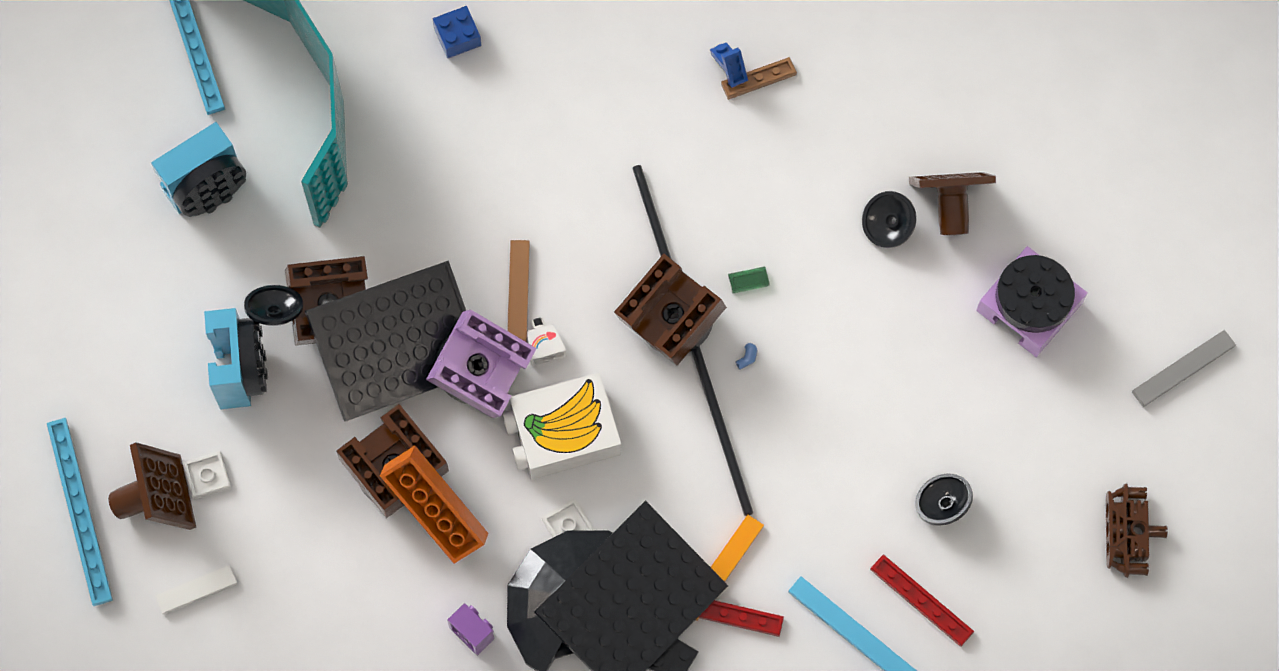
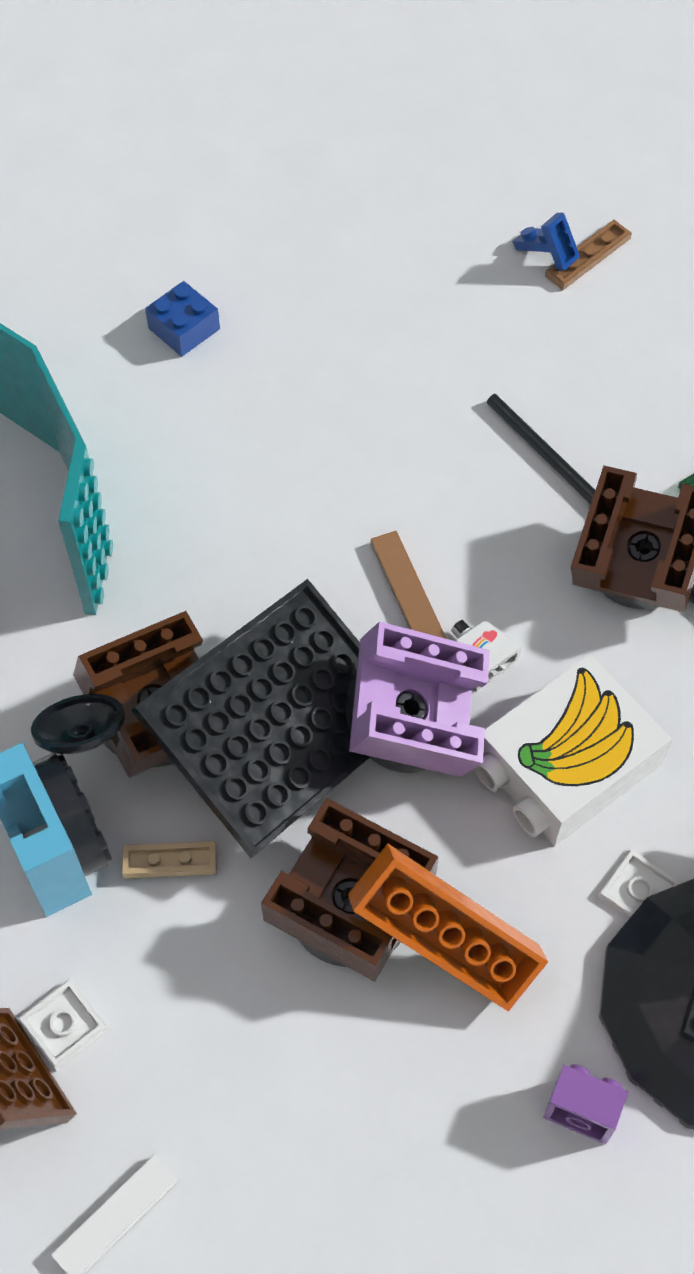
camera: 20 degrees left, 10 degrees down
none -> tan plate [122,841,217,879]

